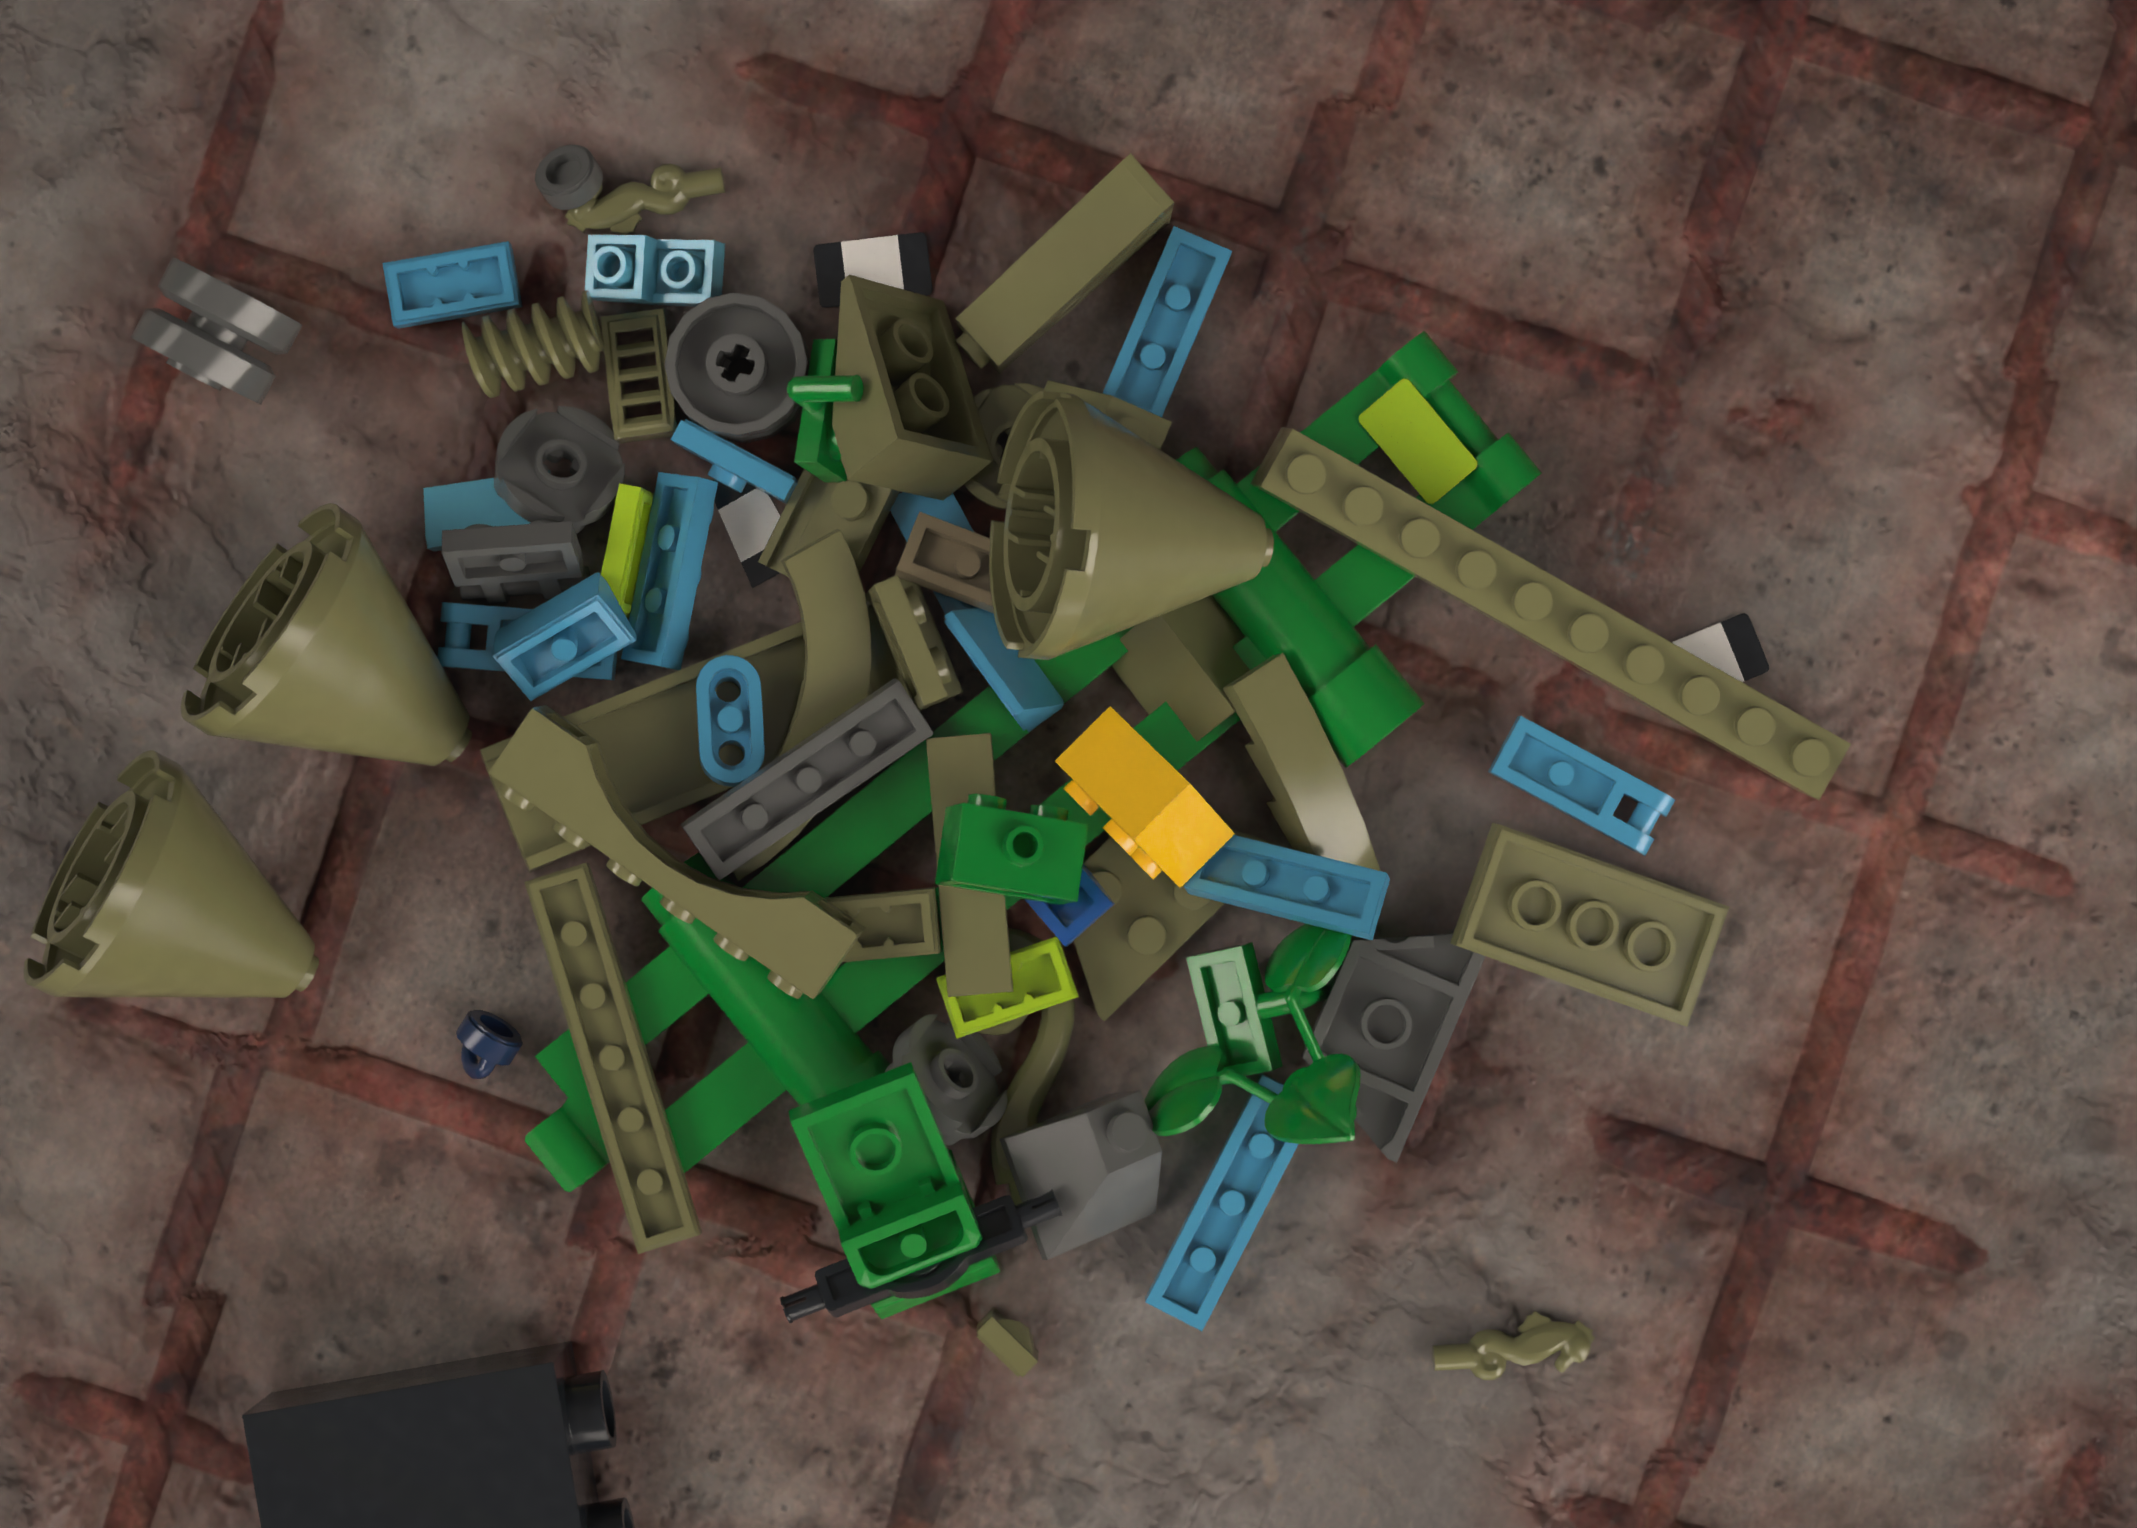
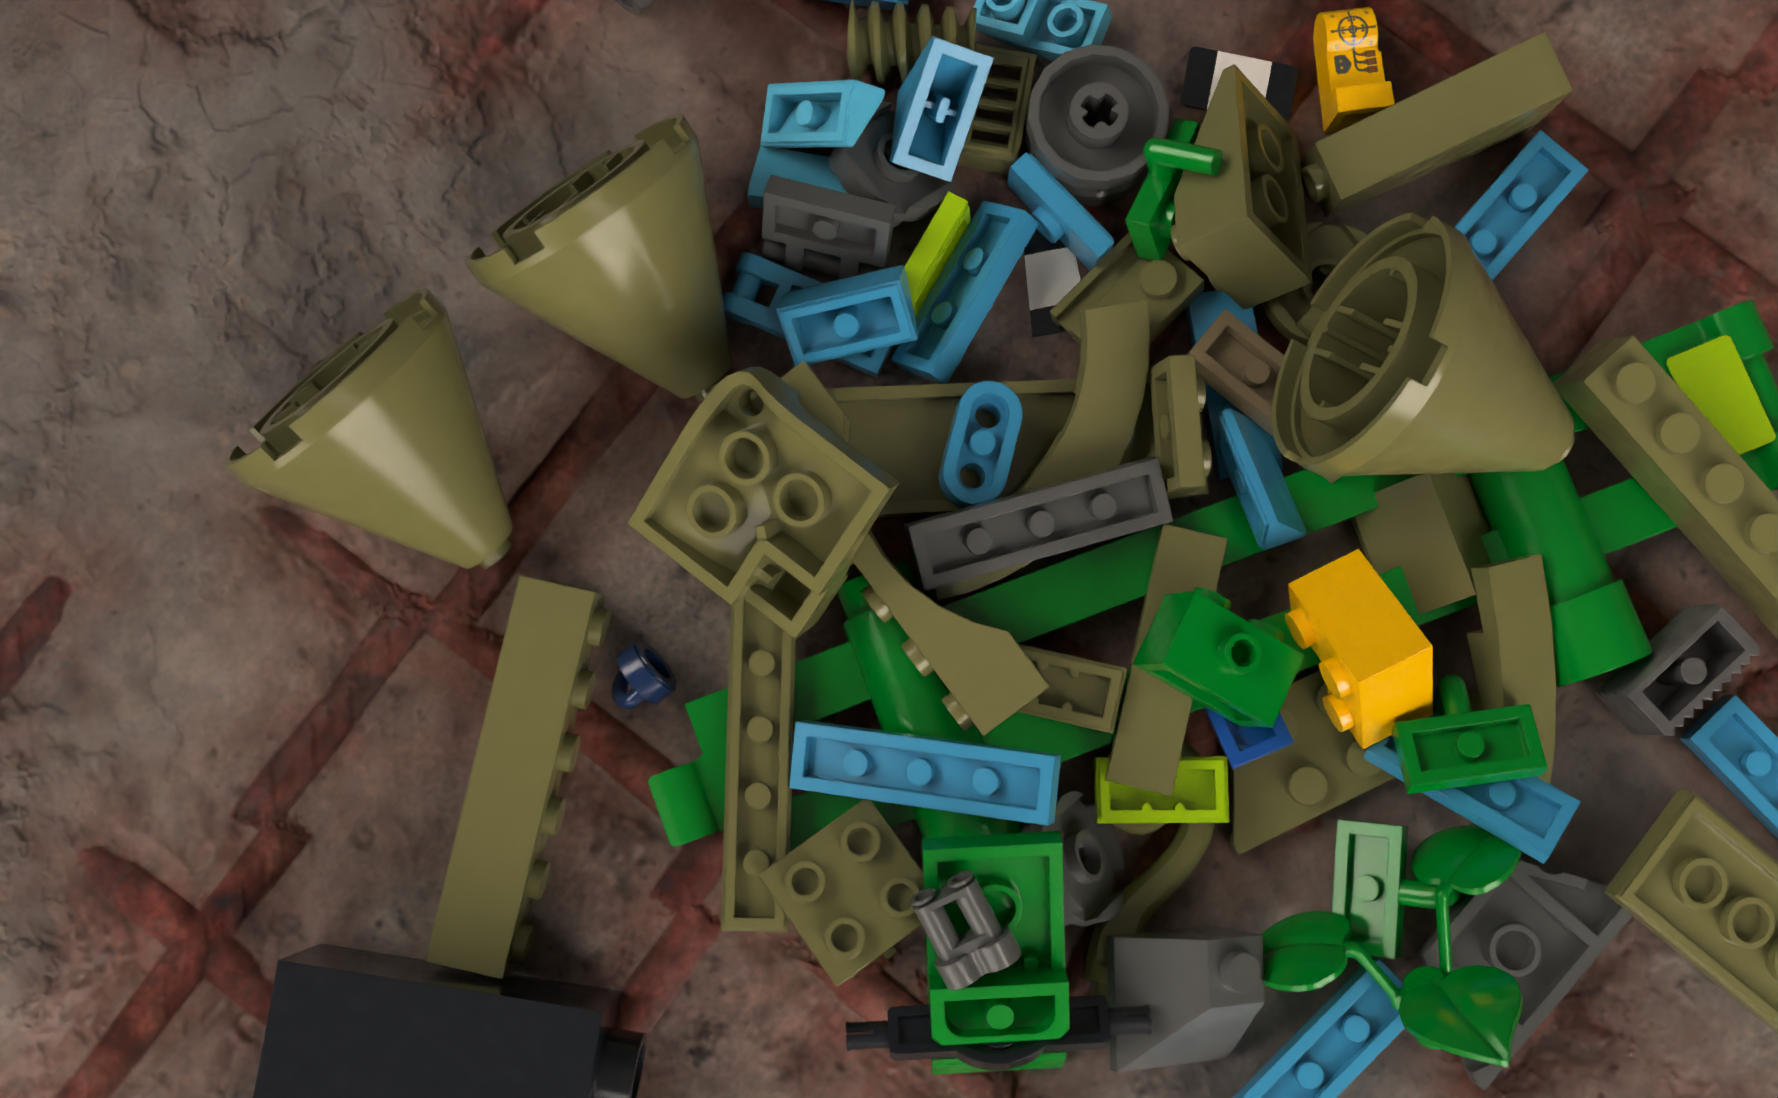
camera: 20 degrees right, 5 degrees down
none -> olive brick [425,575,611,979]
none -> olive slope [627,367,899,639]
none -> olive plate [759,799,924,988]
none -> medium azure slope [760,80,885,148]
none -> dark azure plate [789,720,1061,826]
none -> dark azure slope [890,36,994,182]
none -> dark grey piece [909,870,1022,990]
none -> yellow leg [1313,7,1395,133]
none -> green plate [1392,674,1548,794]
none -> flat silver brick [1596,603,1760,736]

